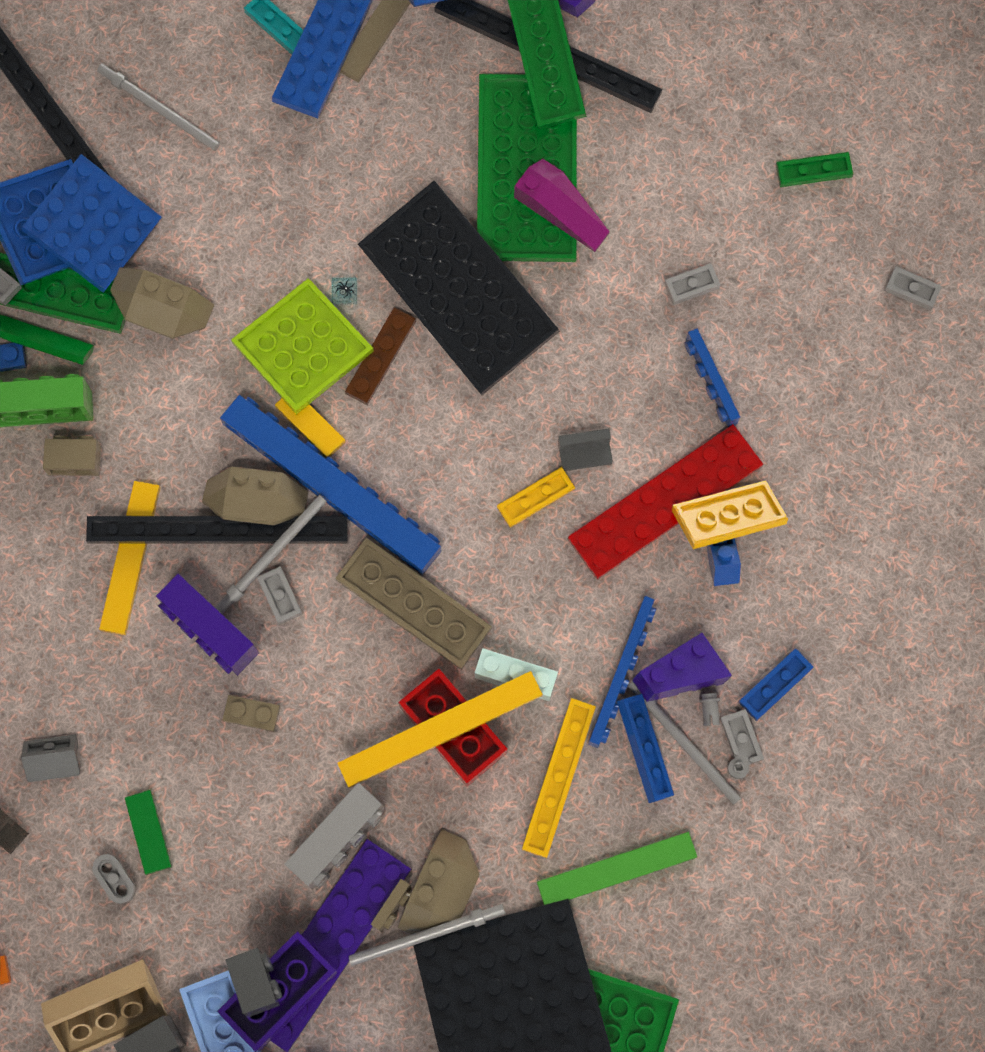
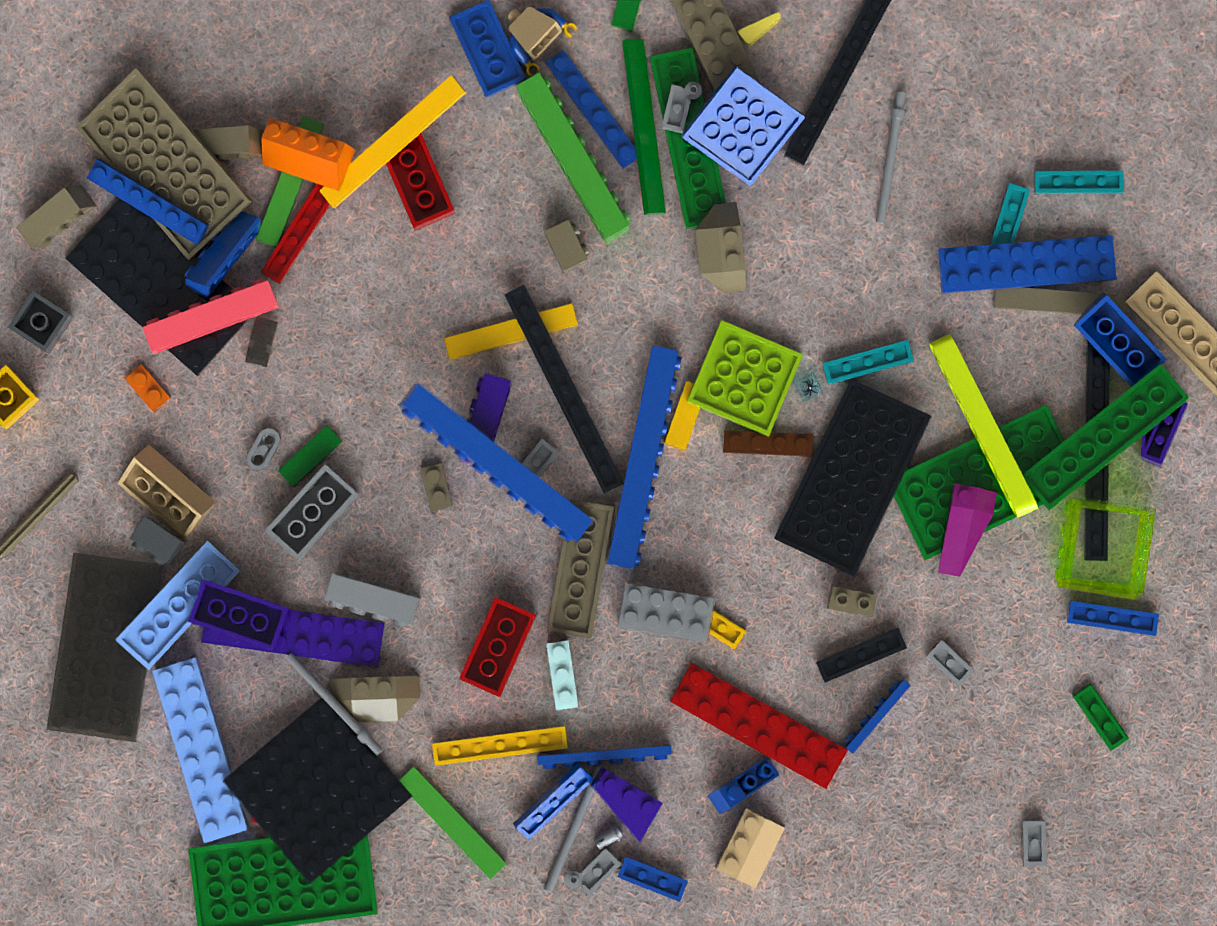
camera: 60 degrees right, 10 degrees up
blue plate [21,154,162,293] -> none
dark grey panel [21,734,80,782] -> none
dark tan wedge [202,467,308,525] -> none
light grey bar [215,495,327,614] -> none
dark grey brick [225,947,282,1017] -> none
yellow tile [337,671,543,788] -> none
dark tan plate [370,879,412,932] -> none
dark grey panel [558,428,613,471] -> none
yellow tile [672,480,788,549] -> none
none -> light grey brick [265,464,360,561]
none -> blue brick [398,383,593,542]
none -> light grey brick [618,583,715,643]
none -> tan slope [716,808,785,888]
none -> black plate [816,628,907,683]
none -> teal plate [822,340,914,385]
none -> dark tan brick [827,586,877,617]
none -> neon yellow beam [929,334,1038,518]
none -> clear neon green windscreen [1055,497,1156,600]
none -> blue plate [1067,601,1159,636]

